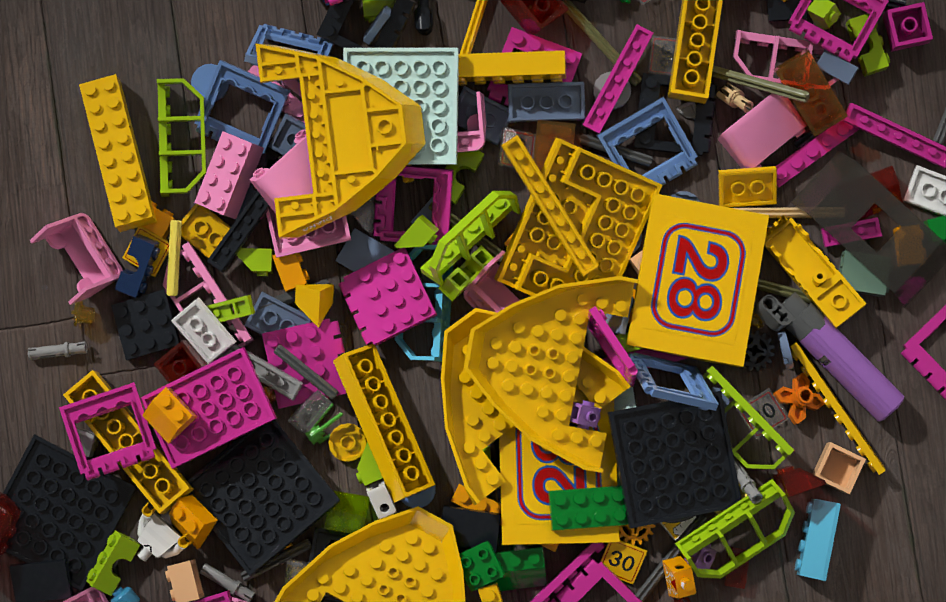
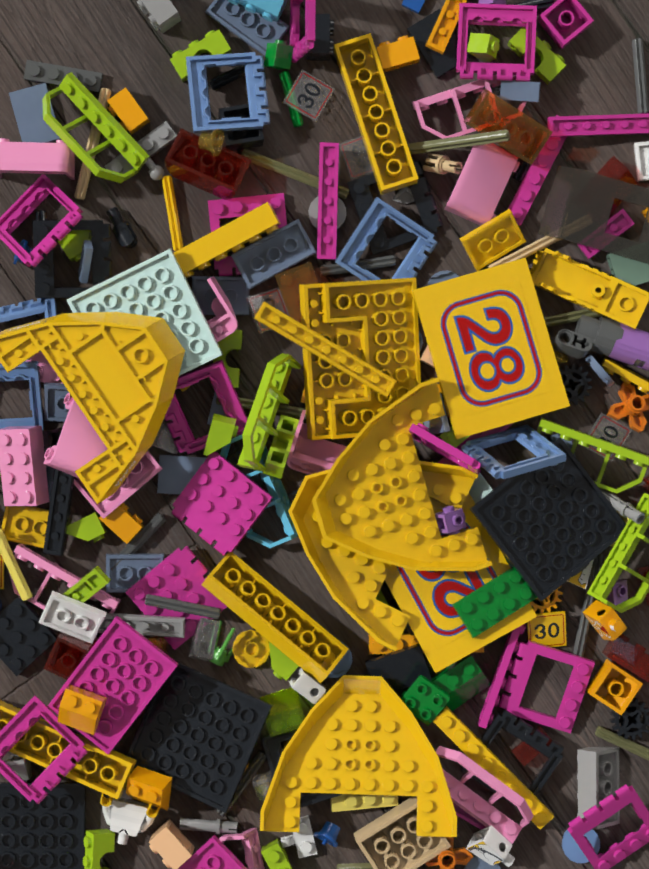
camera: 30 degrees left, 5 degrees up
yellow slope [295,284,334,328] -> none

